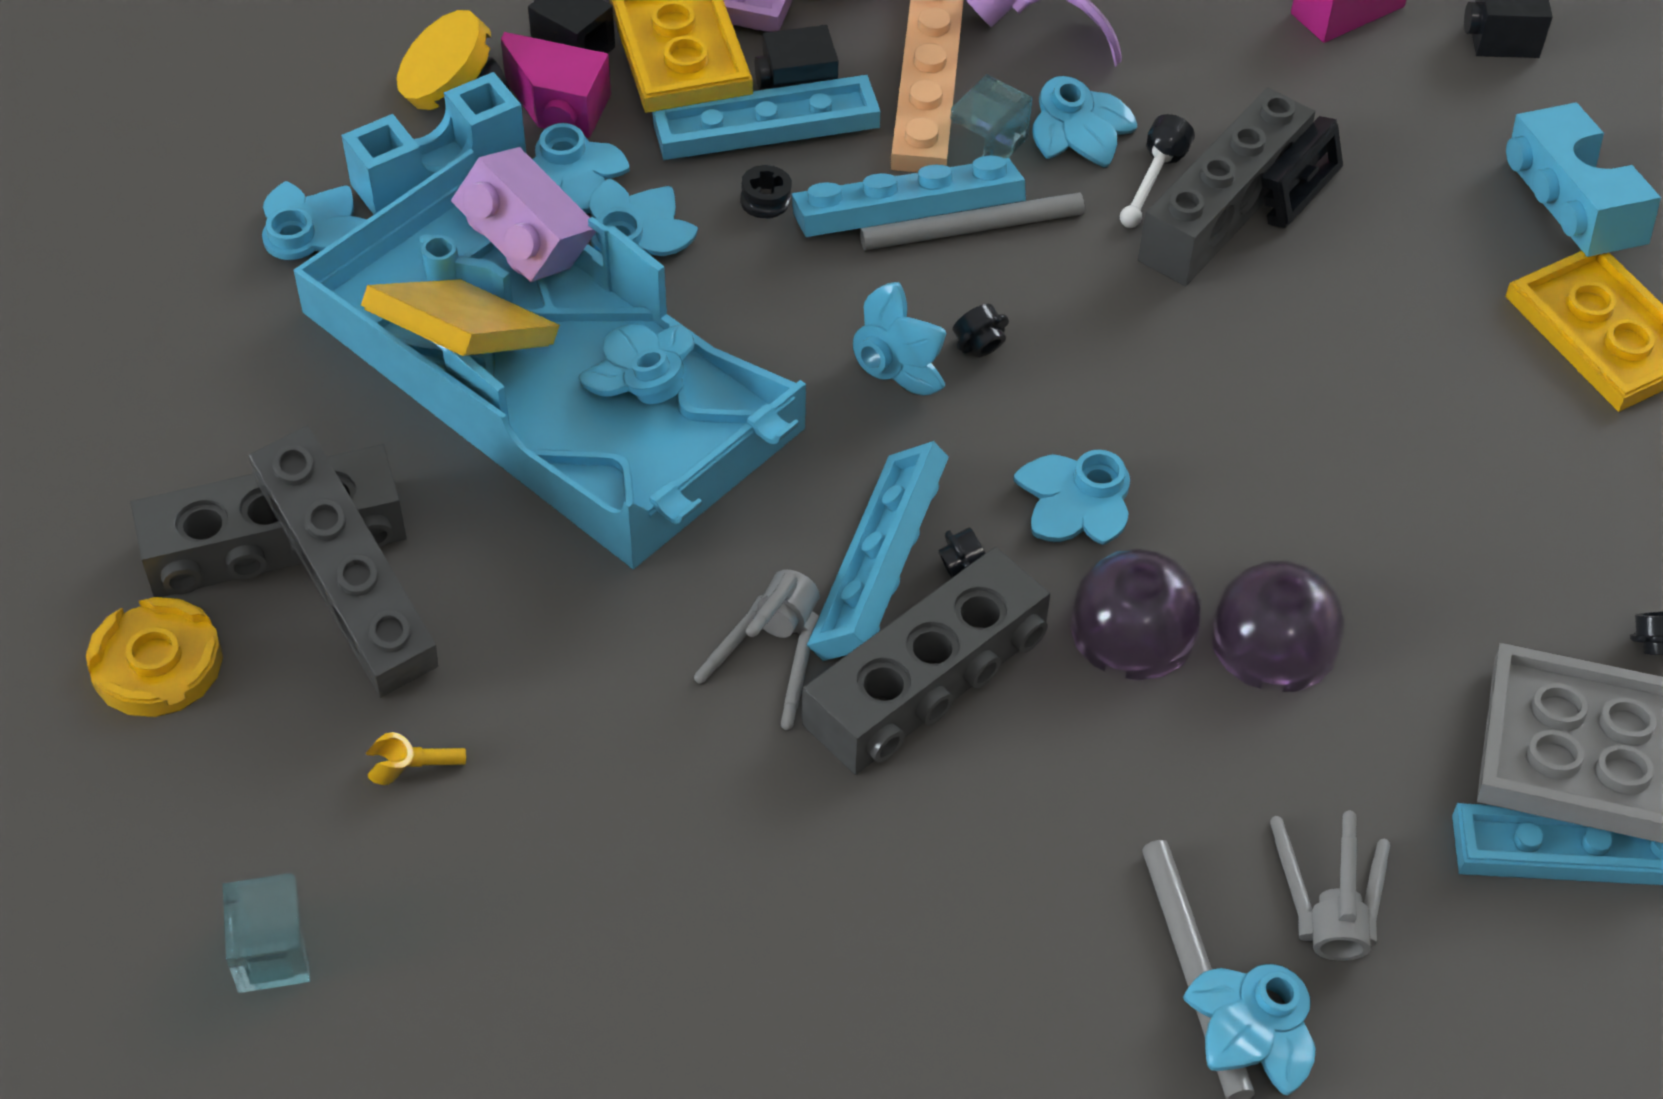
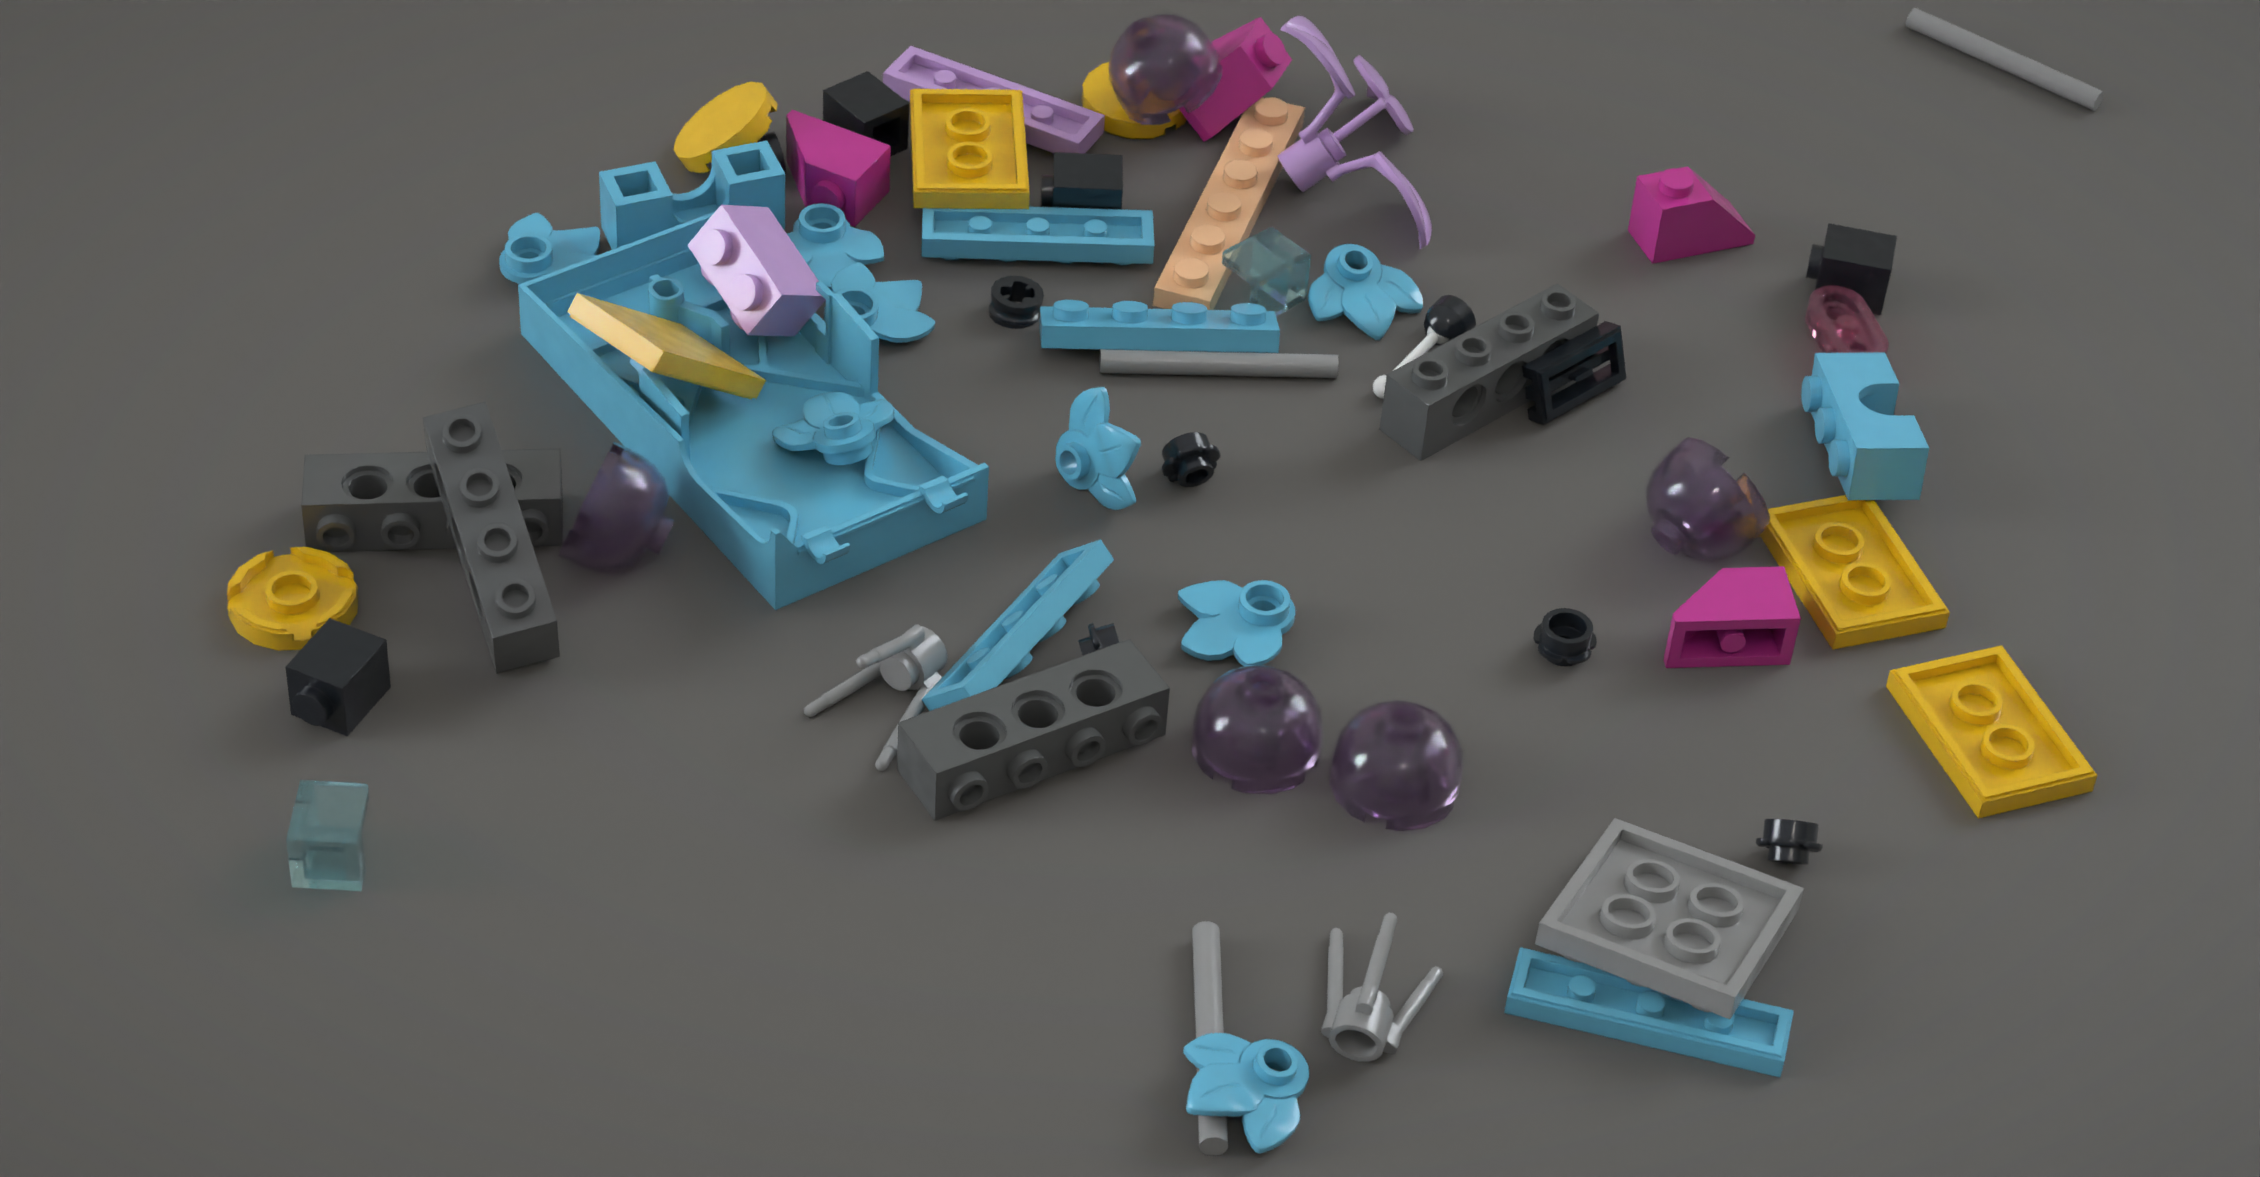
camera: 10 degrees right, 10 degrees down
yellow hand [366,732,466,785] -> none
none -> black brick [285,618,391,736]
none -> clear purple cylinder [558,442,675,573]
none -> black plate [1533,608,1597,667]
none -> clear purple cylinder [1646,437,1770,562]
none -> dark pink slope [1663,566,1801,668]
none -> clear pink plate [1805,286,1889,355]

